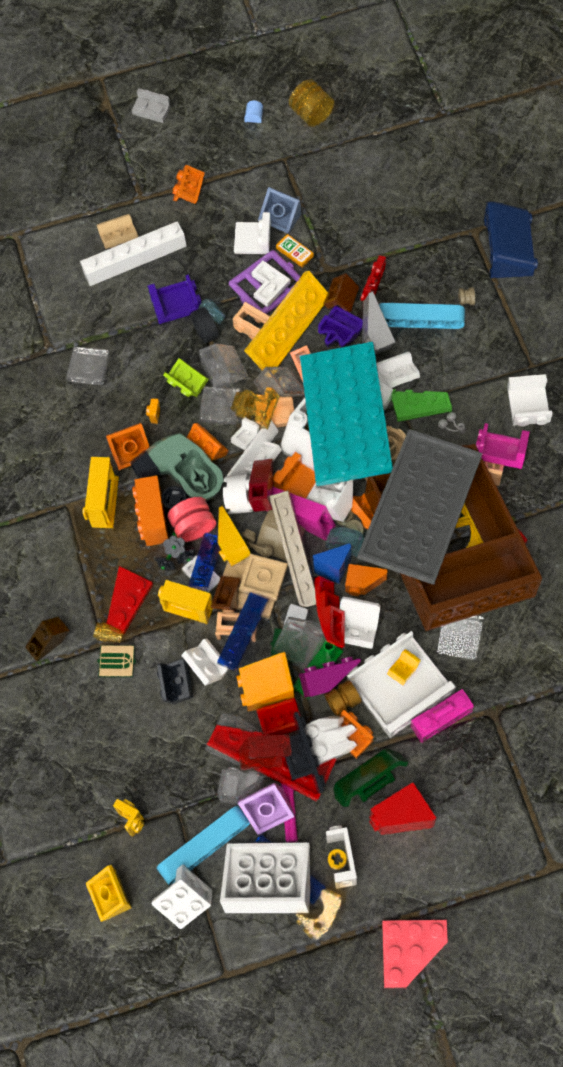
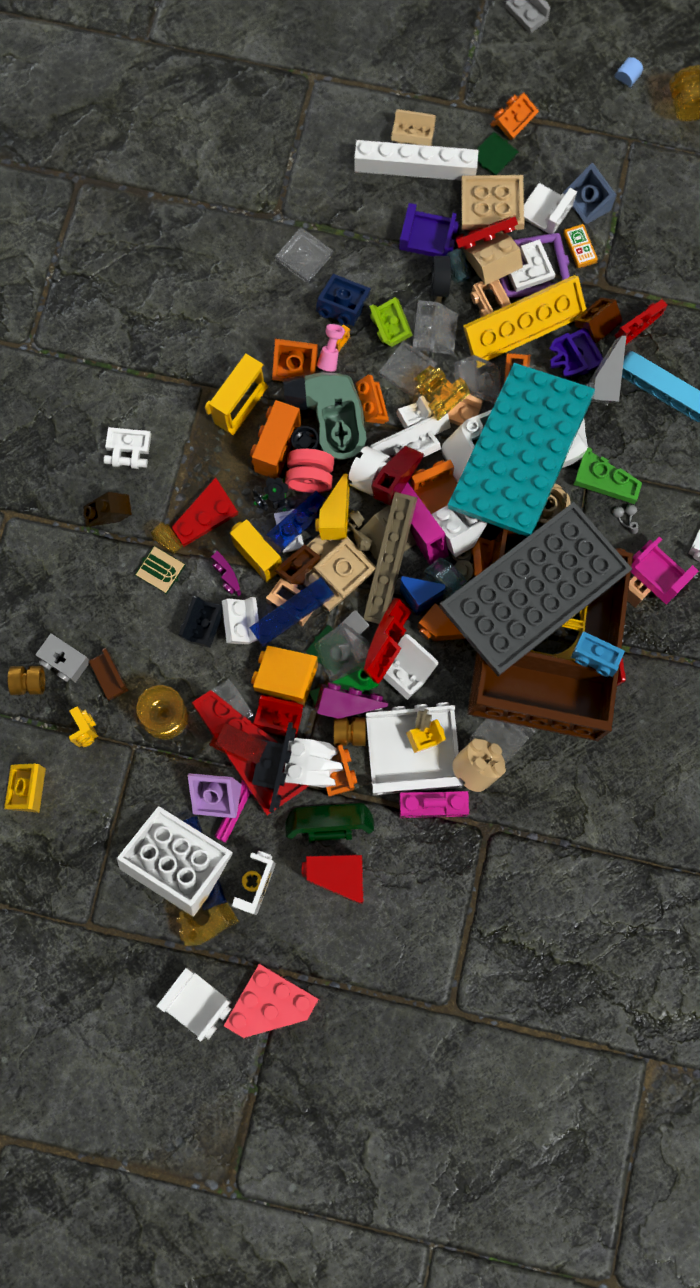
camera: 25 degrees right, 10 degrees up
white bracket [152,865,212,929] -> none
medium azure beam [157,805,250,885] -> none
clear slope [217,767,265,805] -> none
white bracket [377,352,420,388] -> none
none -> pearl gold wheel [8,666,45,695]
none -> light grey brick [35,634,89,683]
none -> reddish brown panel [89,648,129,701]
none -> white plate [104,427,151,469]
none -> clear yellow wheel [136,685,188,740]
none -> white panel [157,968,231,1041]
none -> magenta slope [211,551,241,597]
none -> dark blue plate [316,274,371,326]
none -> bright pink piece [317,324,345,372]
none -> dark tan plate [415,709,432,732]
none -> tan brick [452,739,506,792]
none -> red wing [456,215,518,250]
none -> tan slope [459,231,523,285]
none -> tan plate [462,175,524,230]
none -> dark green piece [476,132,519,175]
none -> dark azure bracket [571,631,625,677]

